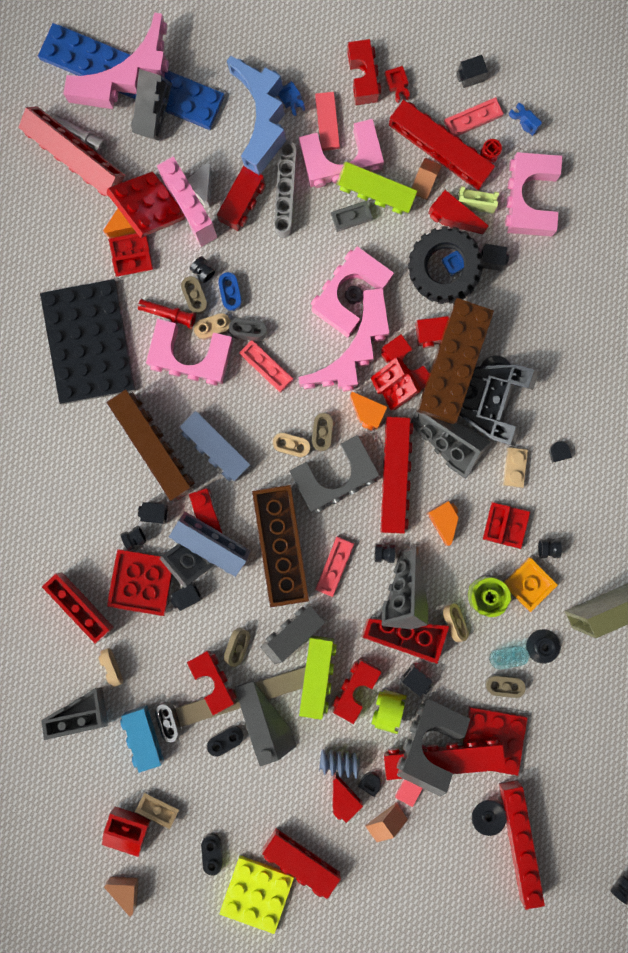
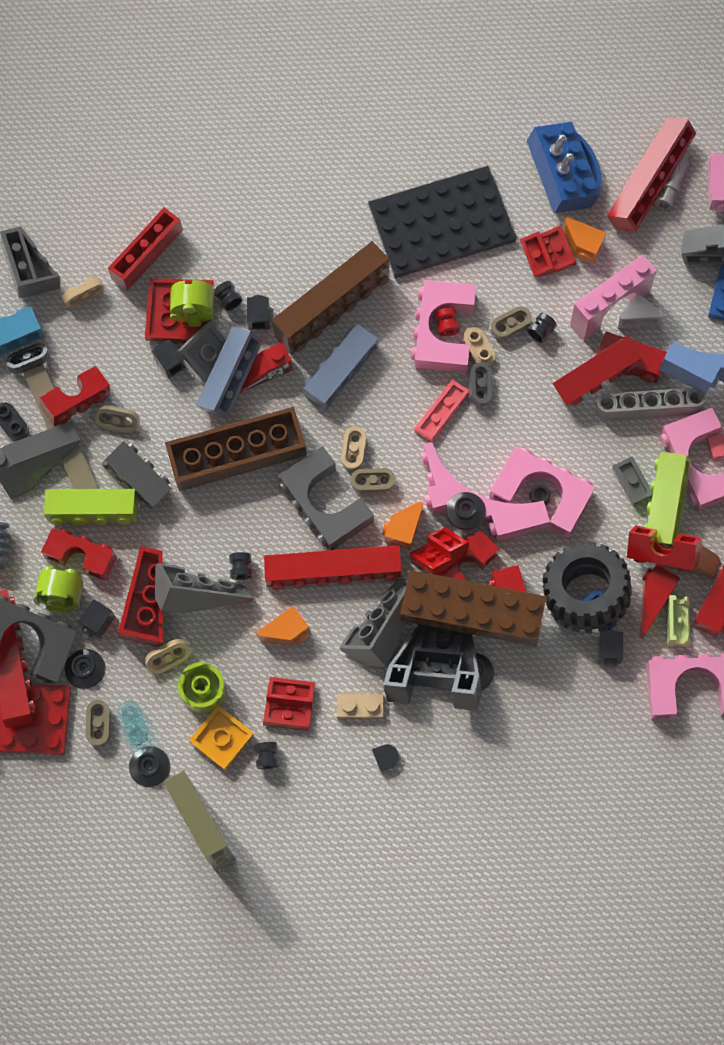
camera: 85 degrees right, 15 degrees down
red plate [106,171,185,238] -> none
red pin [138,298,196,329] -> none
blue plate [218,272,242,311] -> none
coral tile [315,537,355,597] -> none
none -> black piece [65,649,106,689]
none -> lime brick [170,280,214,327]
none -> red wheel [435,308,460,337]
none -> black piece [446,492,486,530]
none -> blue piece [526,122,601,213]
none -> red brick [552,335,642,407]
none -> red arch [626,525,702,572]

